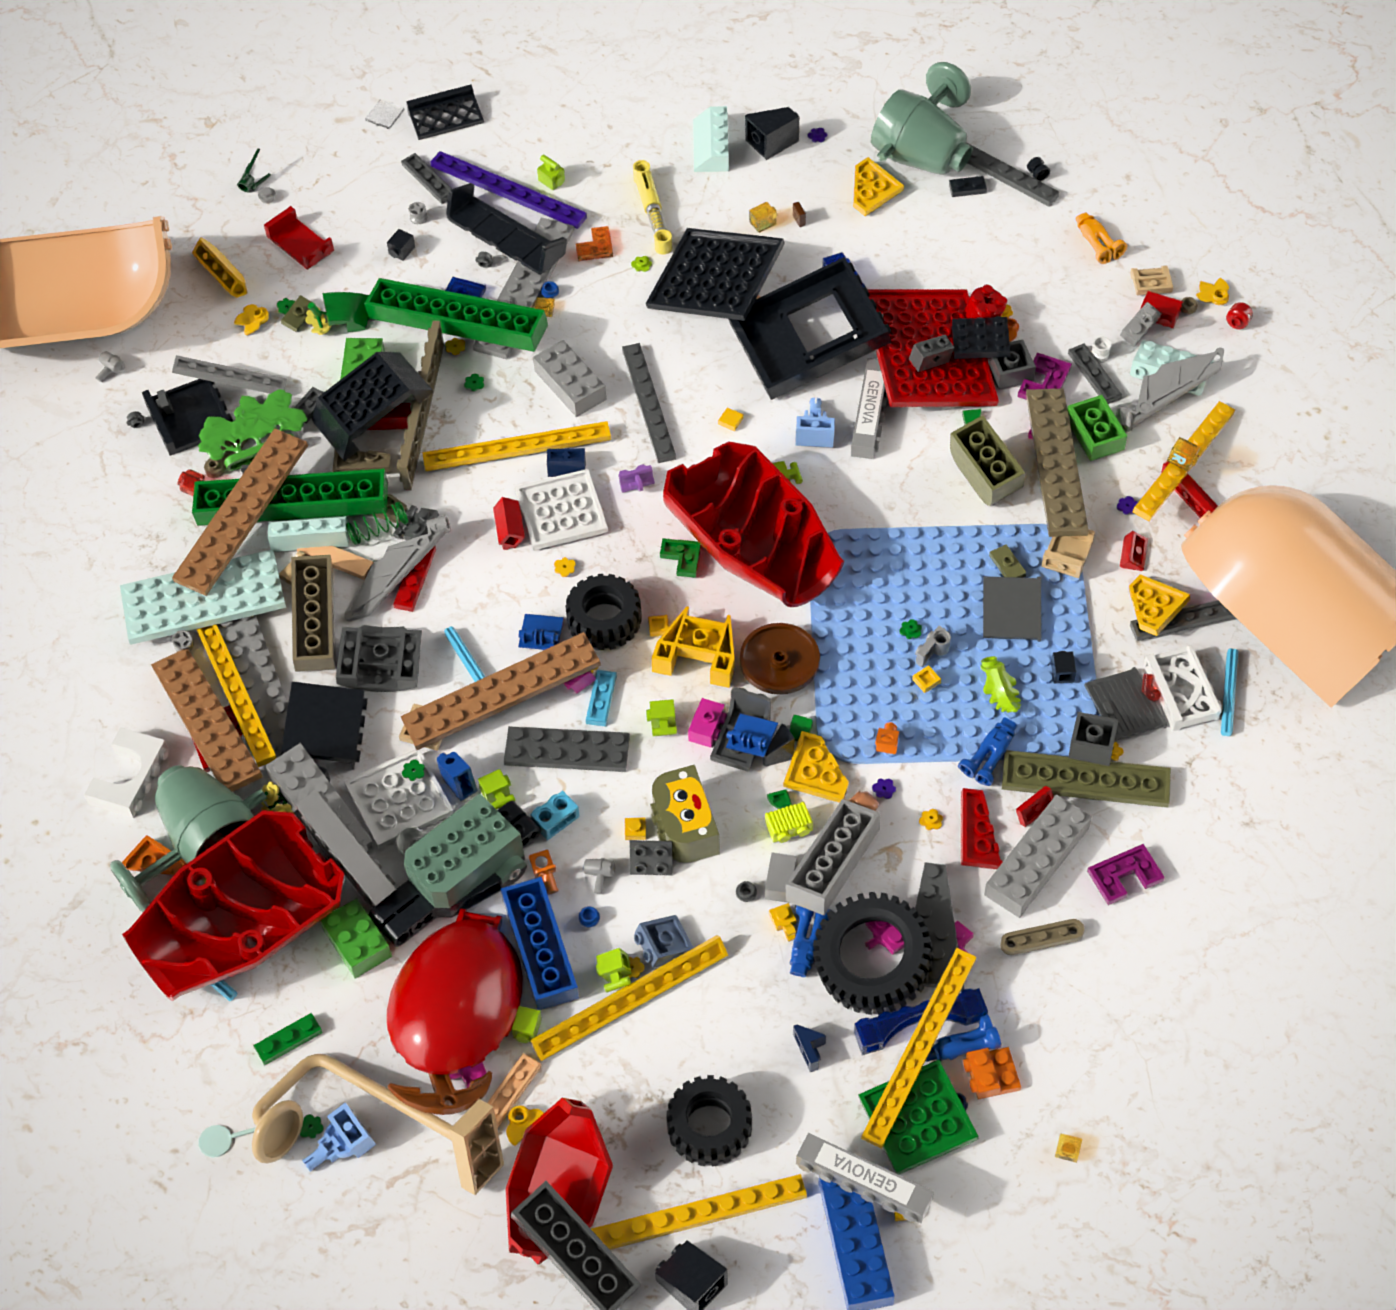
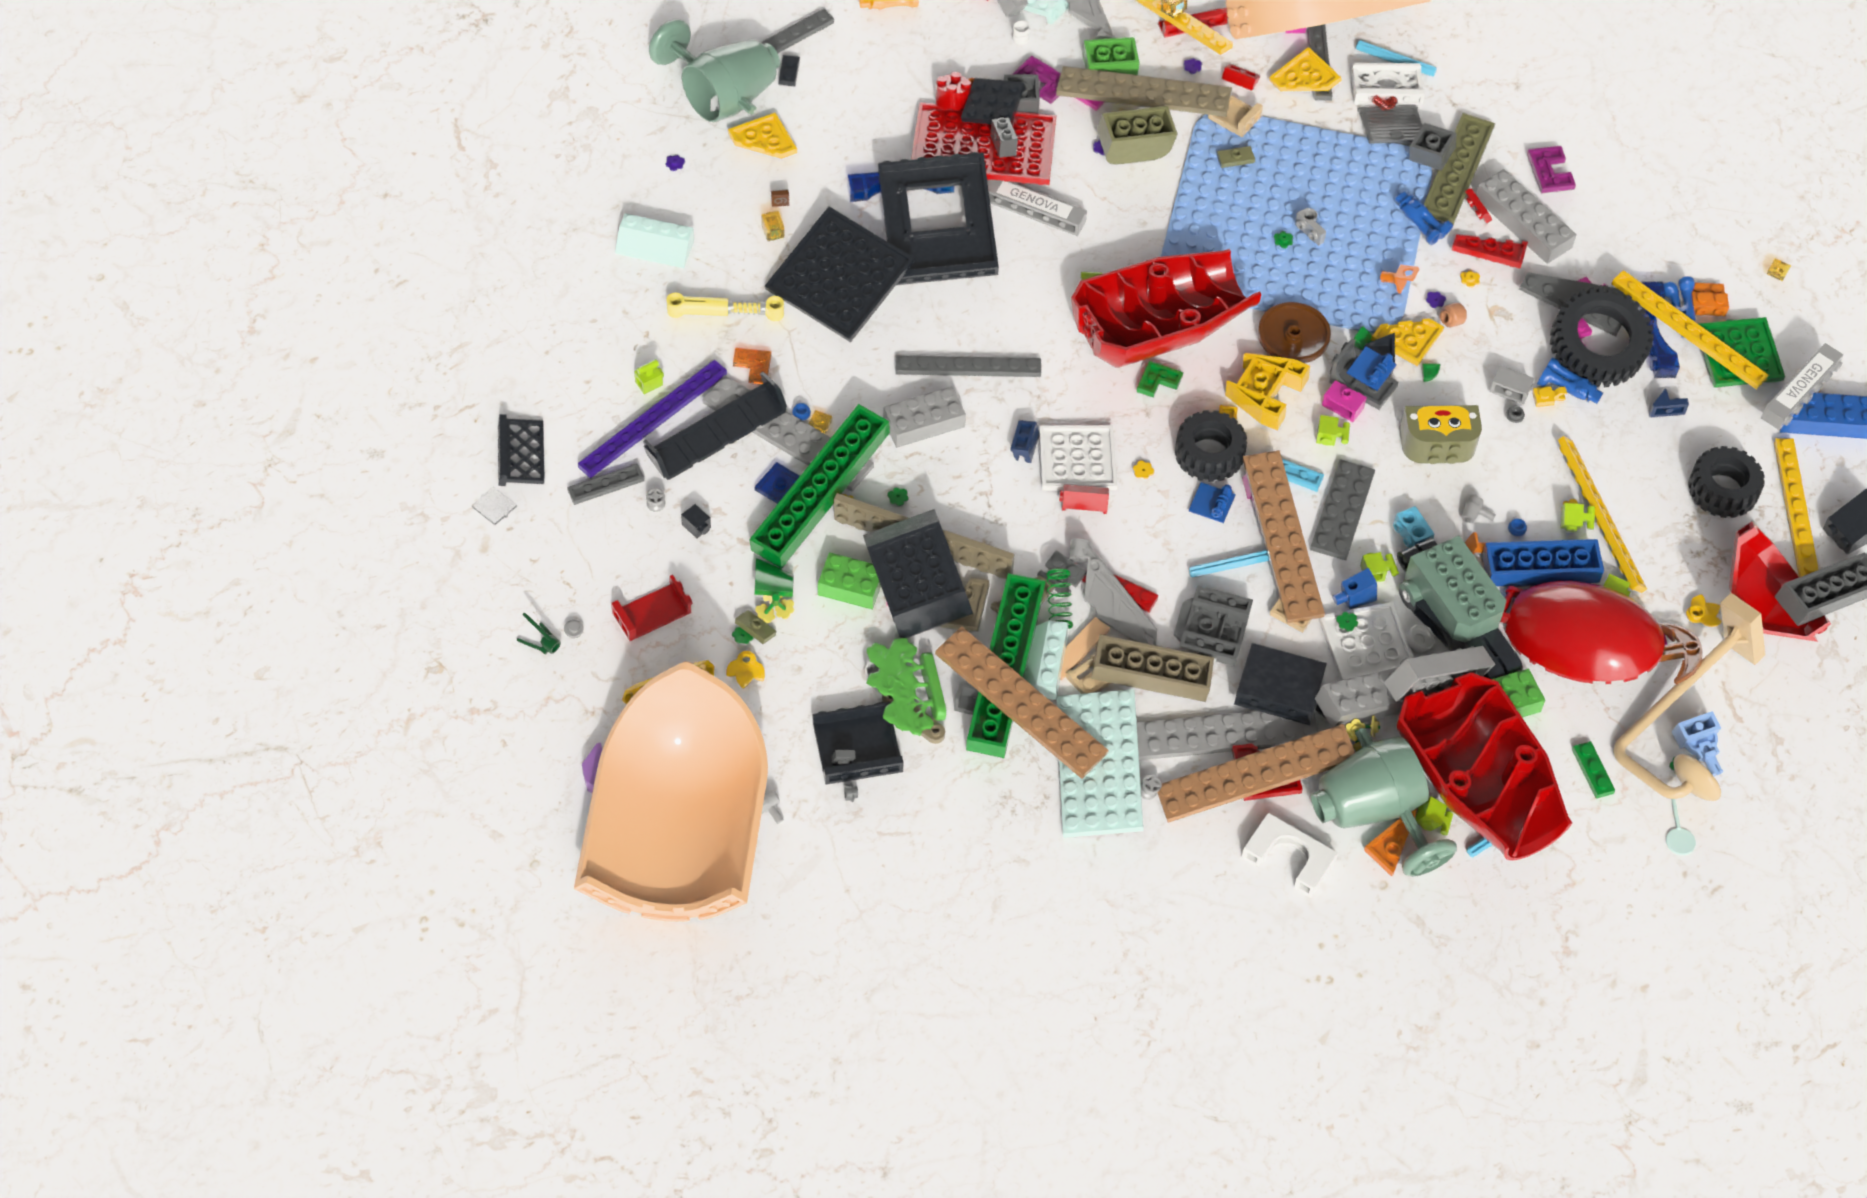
camera: 80 degrees left, 0 degrees up
light grey plate [172,355,287,394] -> none
clear red head [177,469,205,496] -> none
yellow plate [196,624,277,767] -> none
dark grey plate [294,387,324,424] -> none
yellow plate [422,421,611,472] -> none
dark grey plate [475,251,493,268] -> none
light nougat tile [487,1053,542,1129] -> none
medium lavender hips [618,464,655,493] -> none
yellow plate [625,817,646,840] -> none
dark grey hinge [629,840,673,875] -> none
lime plant [631,256,652,272] -> none
sand blue plate [634,915,694,968] -> none
yellow tile [718,407,744,431] -> none
black slope [745,107,800,160] -> none
neon yellow brick [765,802,813,843] -> none
light grey brick [786,799,880,915] -> none
light blue brick [795,397,835,447] -> none
yellow plate [912,665,941,693] -> none
green tile [962,409,981,425] -> none
lime plant [980,656,1021,713] -> none
dark grey piece [983,576,1041,642] -> none
dark tan plate [1000,919,1085,955] -> none
black wheel [1027,157,1051,181] -> none
black brick [1051,651,1076,684] -> none
dark grey tile [1068,343,1122,404] -> none

